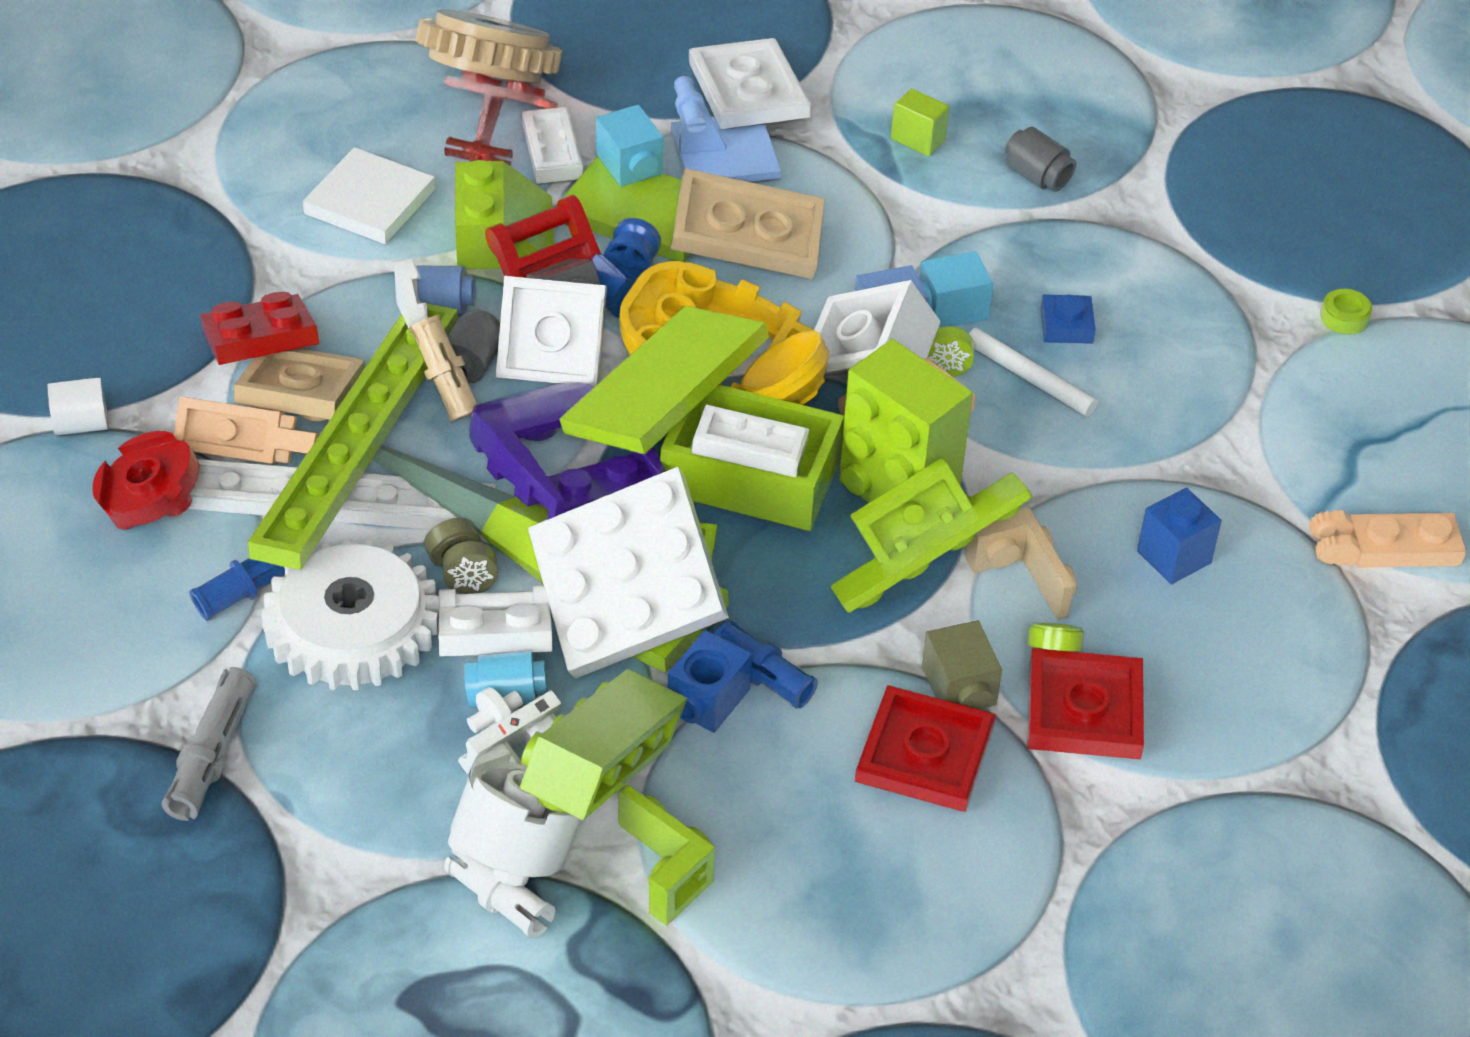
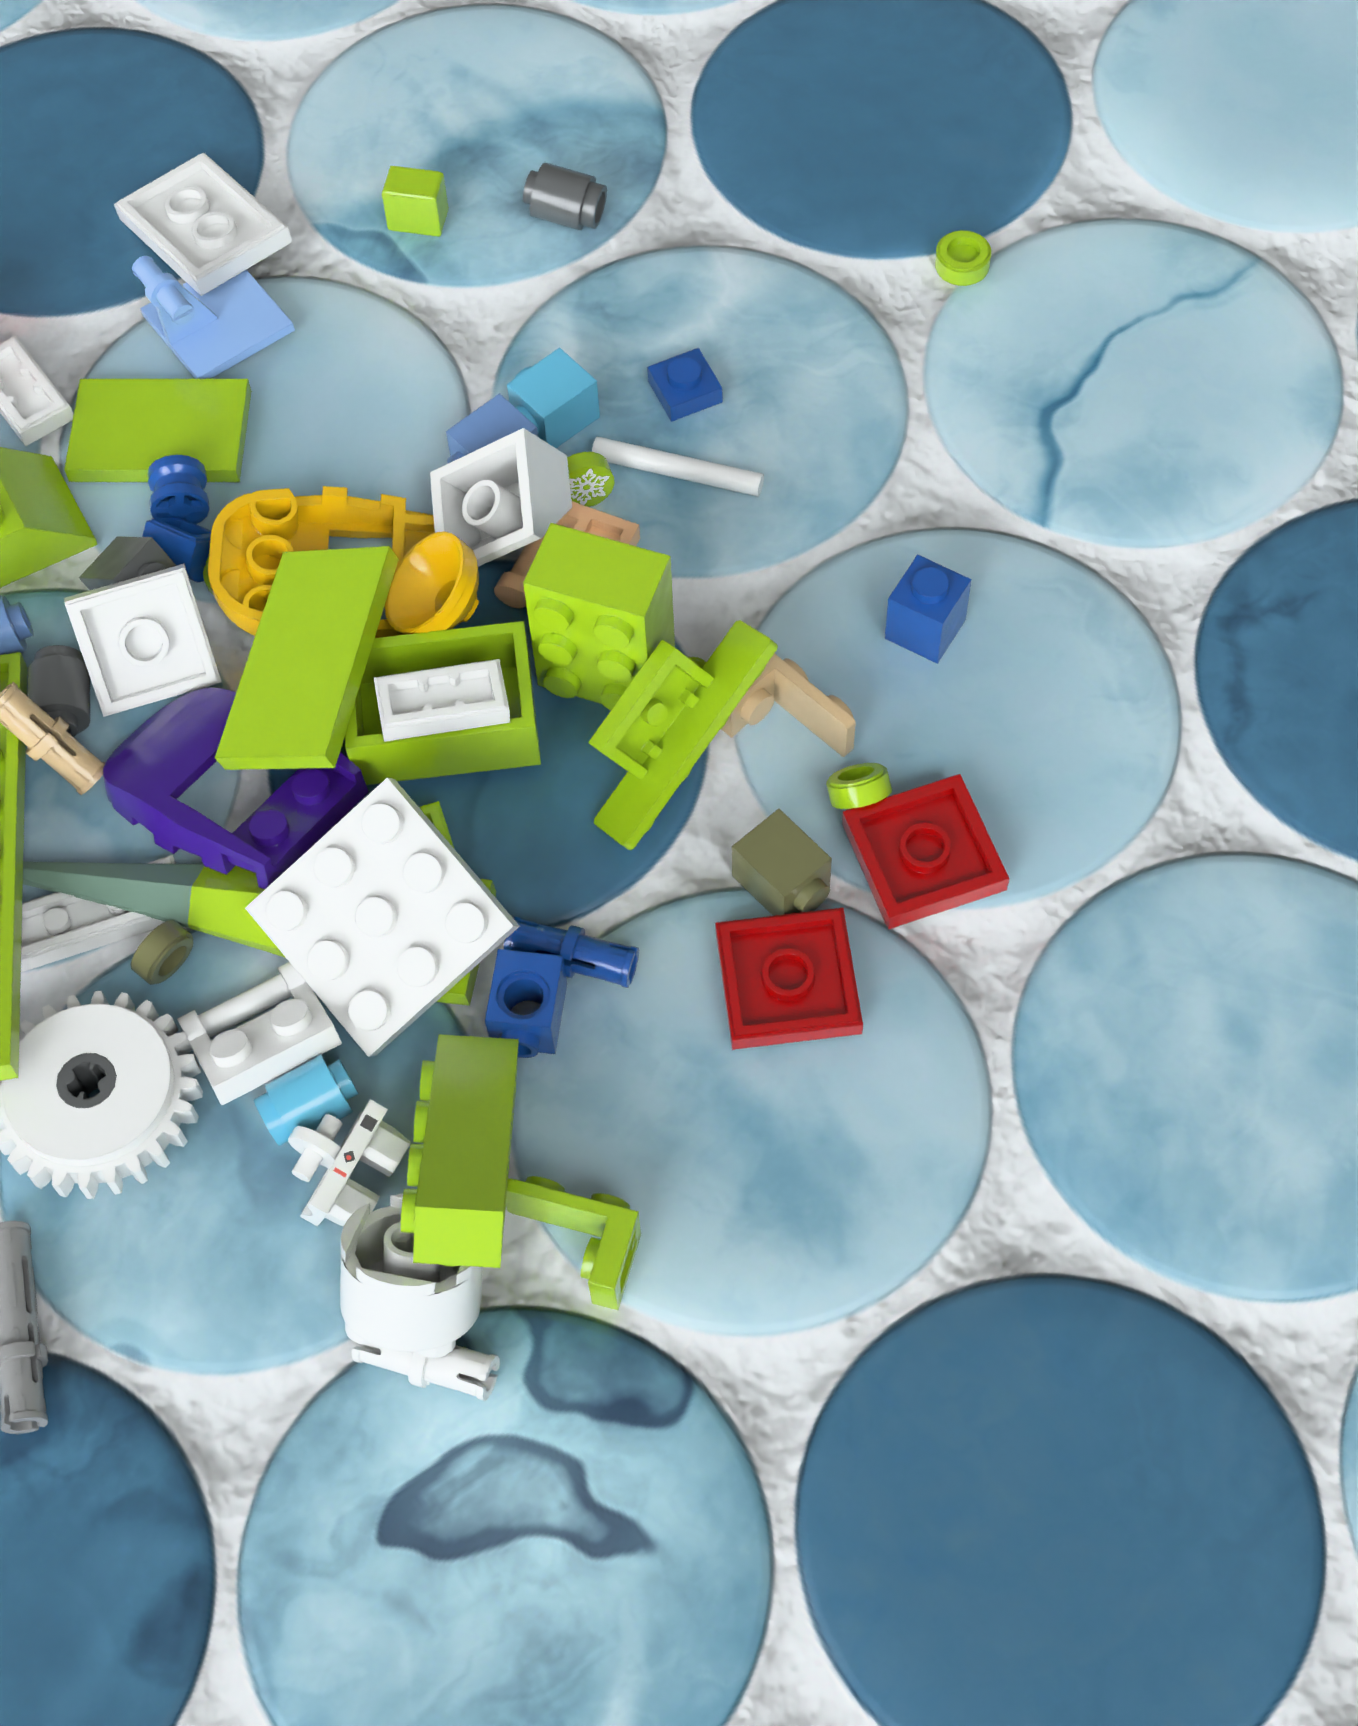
camera: 20 degrees left, 15 degrees up
olive tile [442,541,498,594] -> none
red plate [485,195,601,278] -> none
medium azure brick [596,104,664,187] -> none
tan plate [670,168,825,279] -> none
light nougat hinge [1309,510,1466,568] -> none

